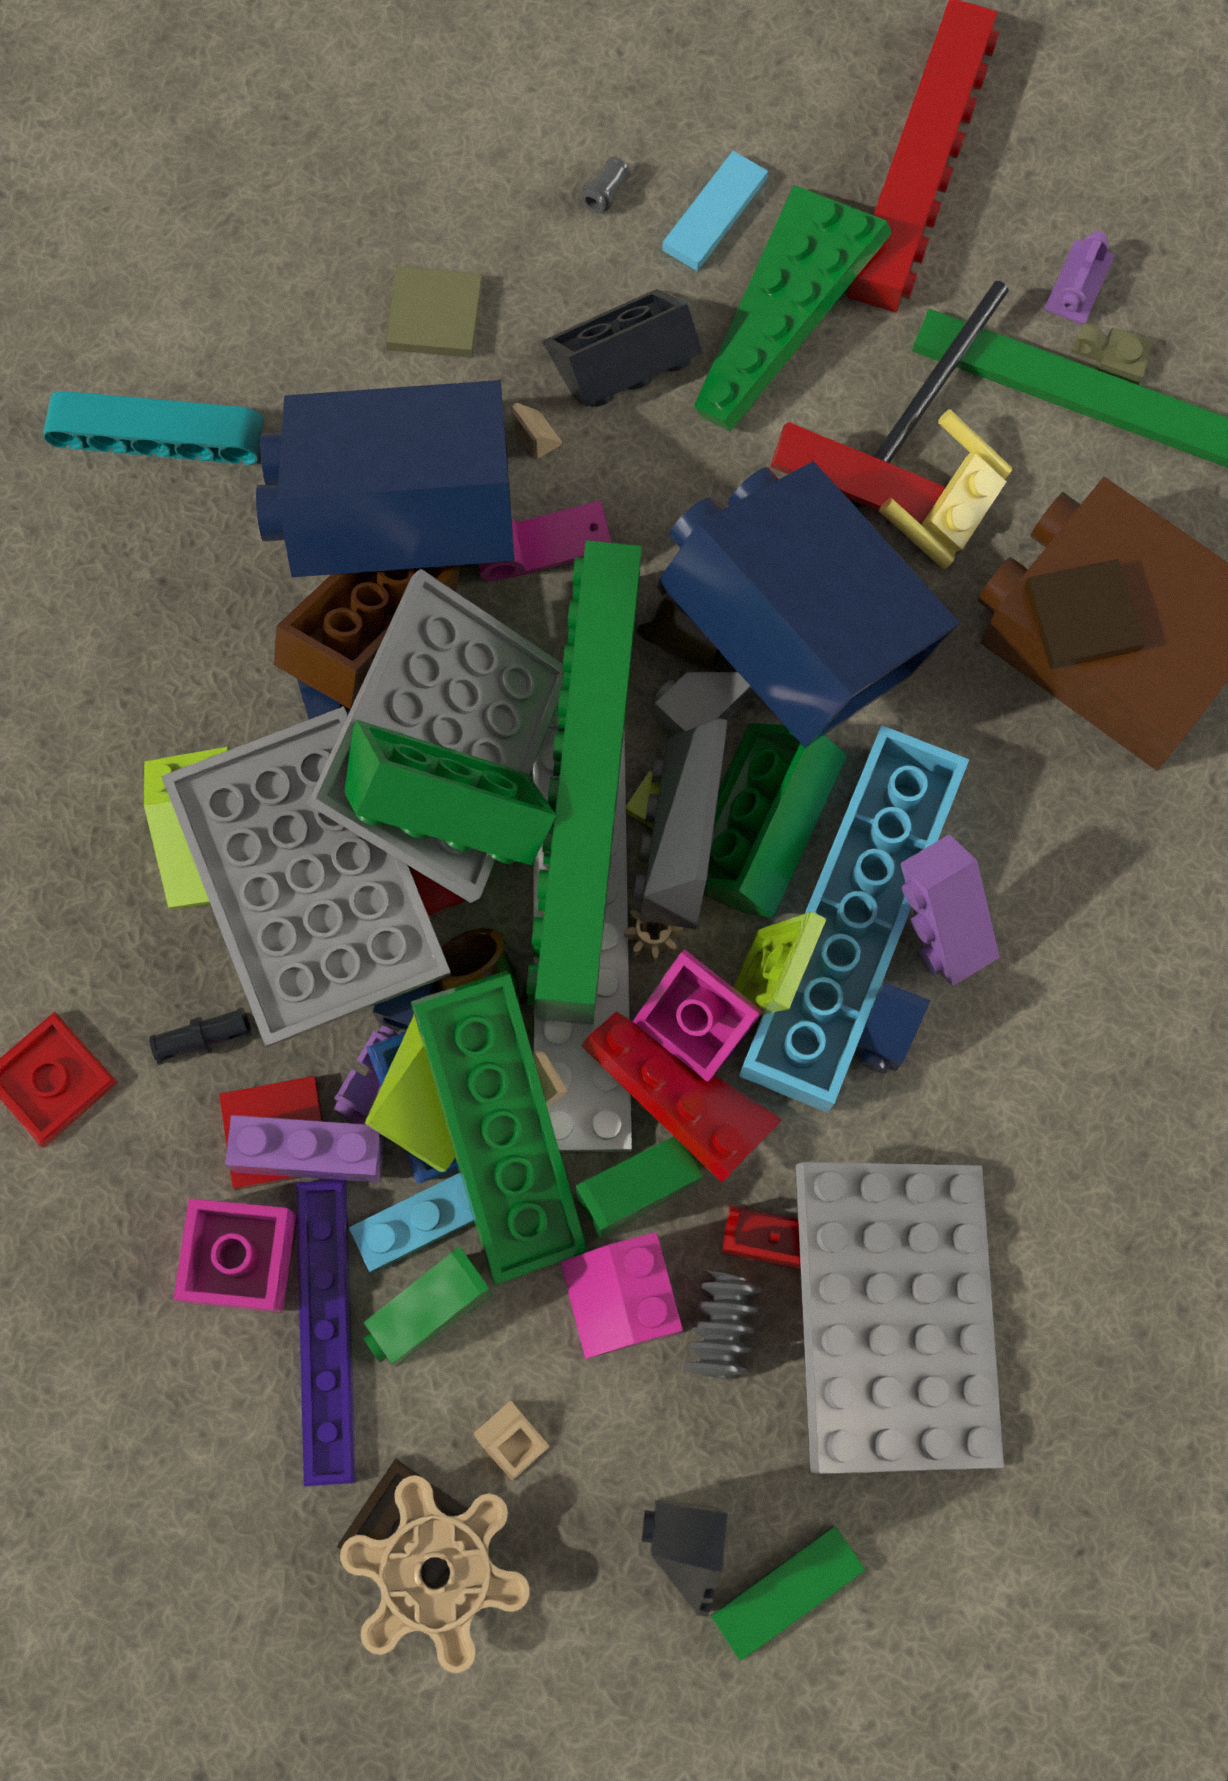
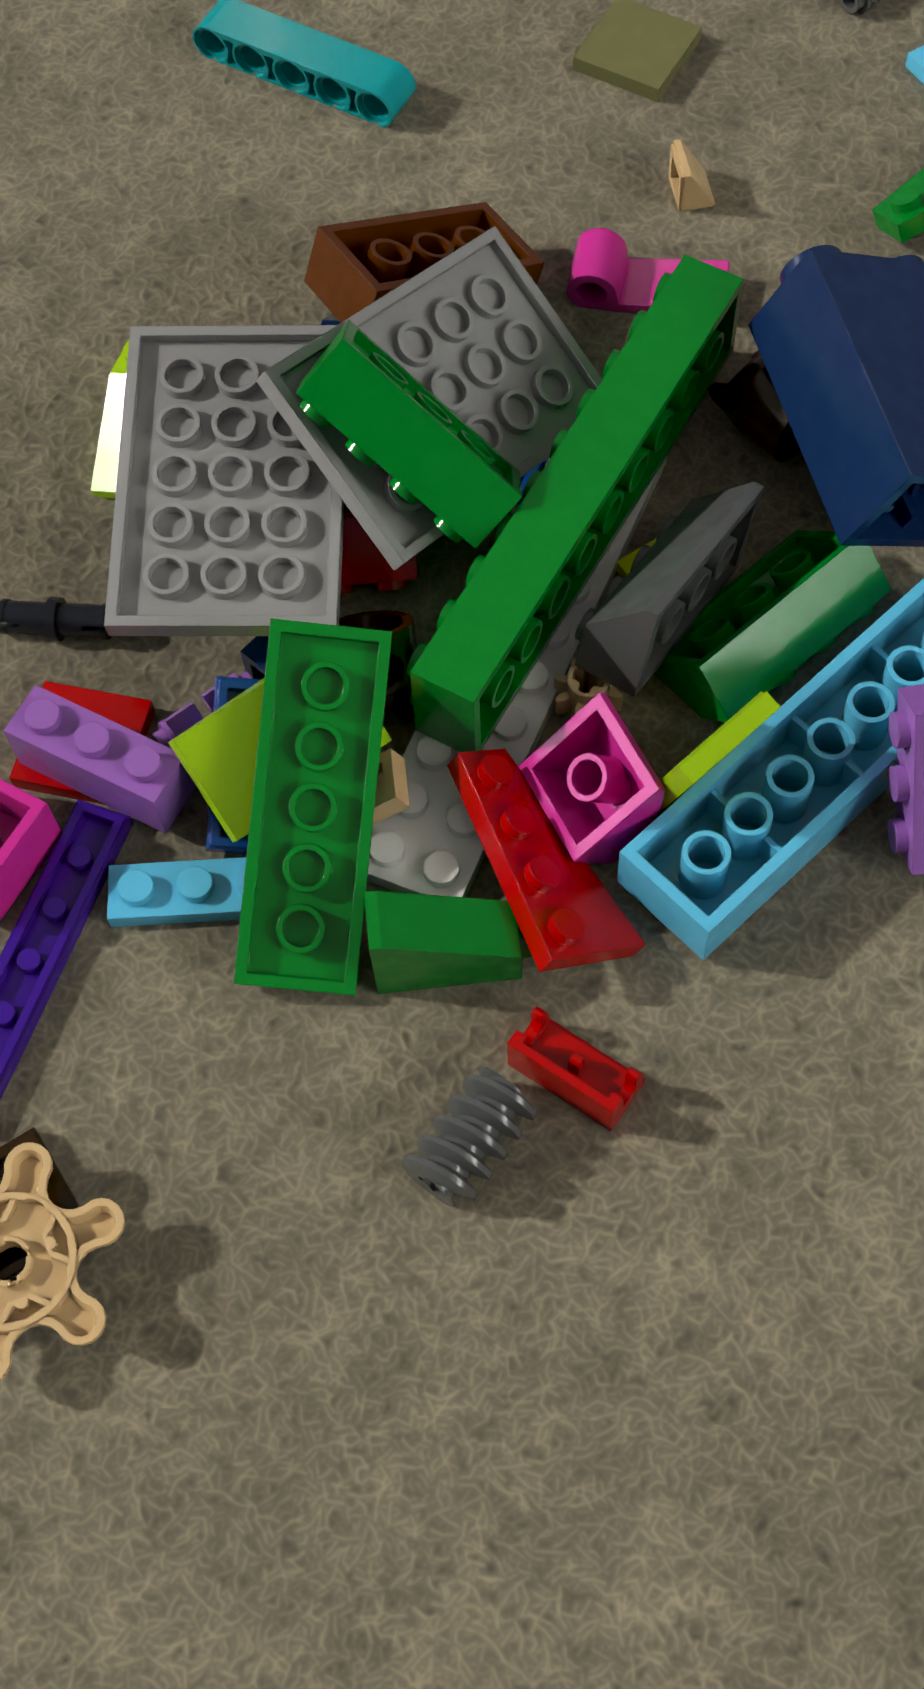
camera: 30 degrees right, 10 degrees down
dark blue brick [256,380,515,578] -> none
green slope [364,1246,494,1366] -> none
tan slope [474,1401,550,1481] -> none
black slope [542,289,703,407] -> none
dark pink slope [561,1232,683,1359] -> none
black wedge [641,1500,727,1617] -> none
light grey slope [654,672,756,736] -> none
green tile [710,1525,865,1662] -> none
light grey plate [796,1162,1004,1474] -> none
dark blue slope [854,982,930,1073] -> none

